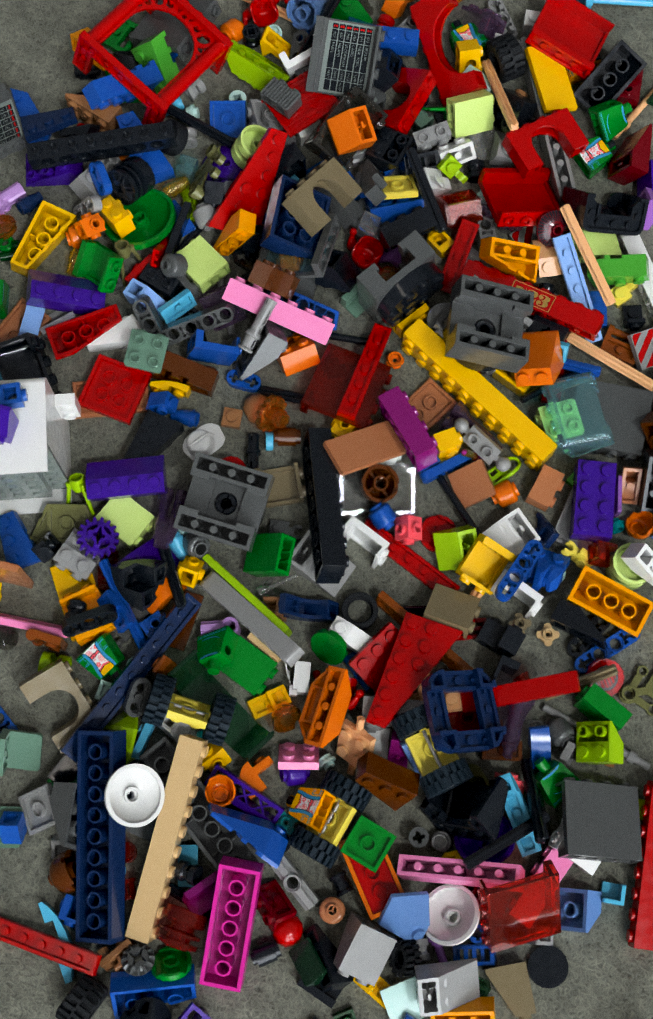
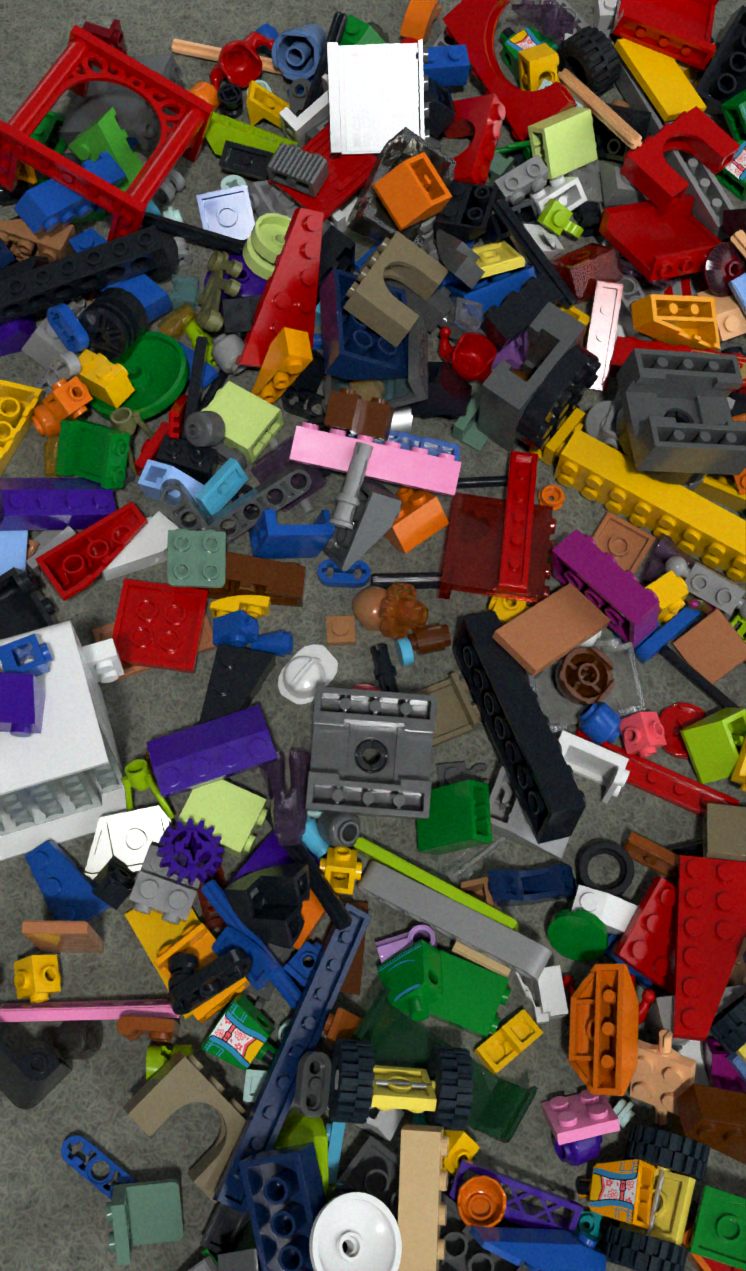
camera: 15 degrees left, 5 degrees down
orange brick [239,755,274,800] -> none
clear orange hair [271,704,301,733] -> none
none -> black panel [219,140,274,181]

